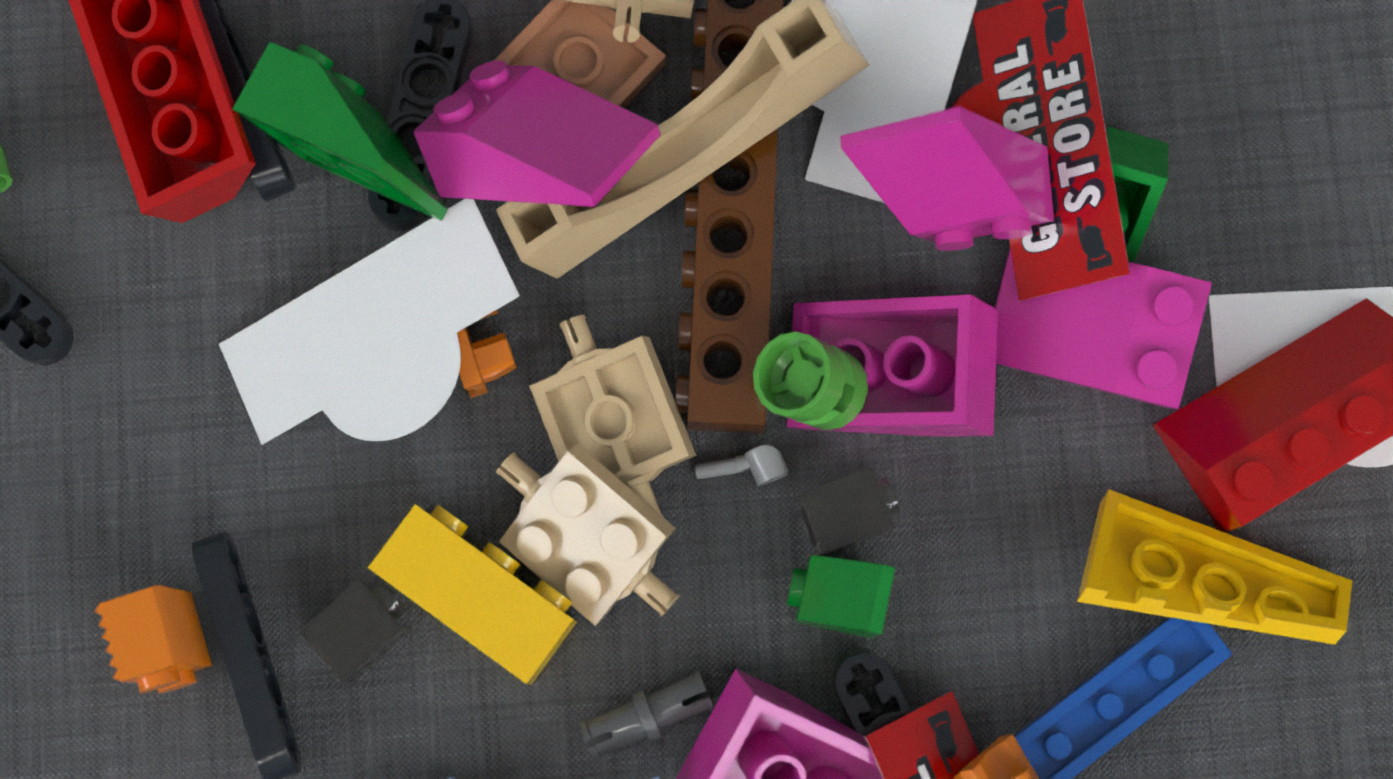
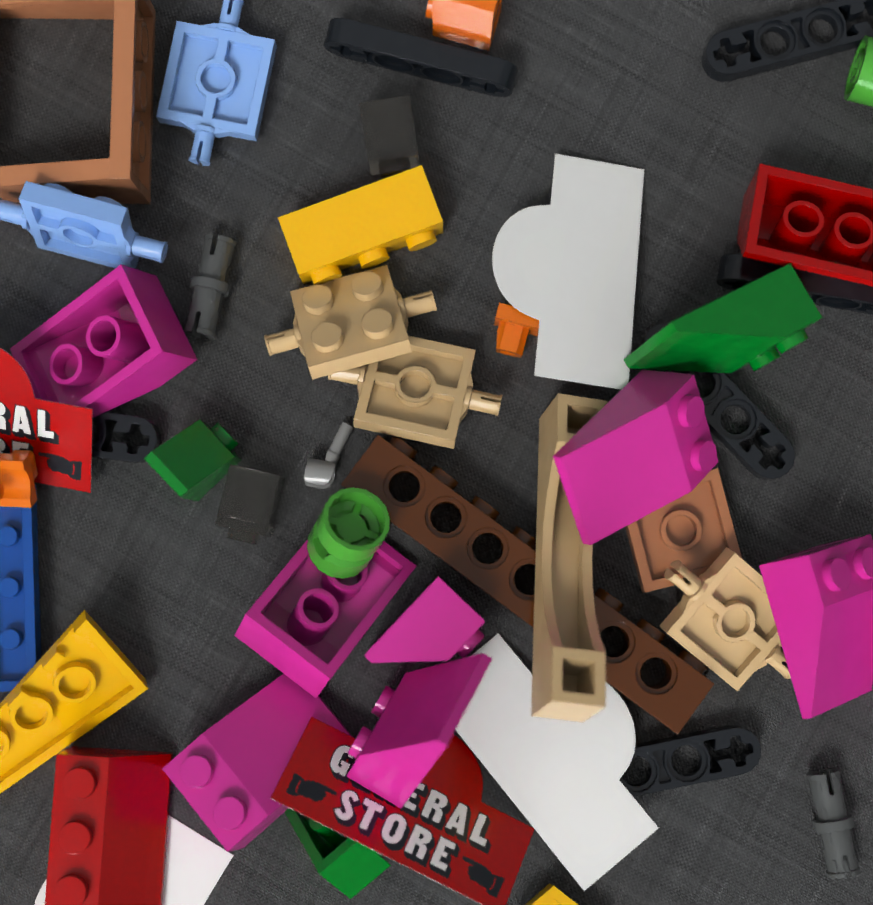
camera: 125 degrees right, 5 degrees up
none -> dark pink slope [364,576,486,663]

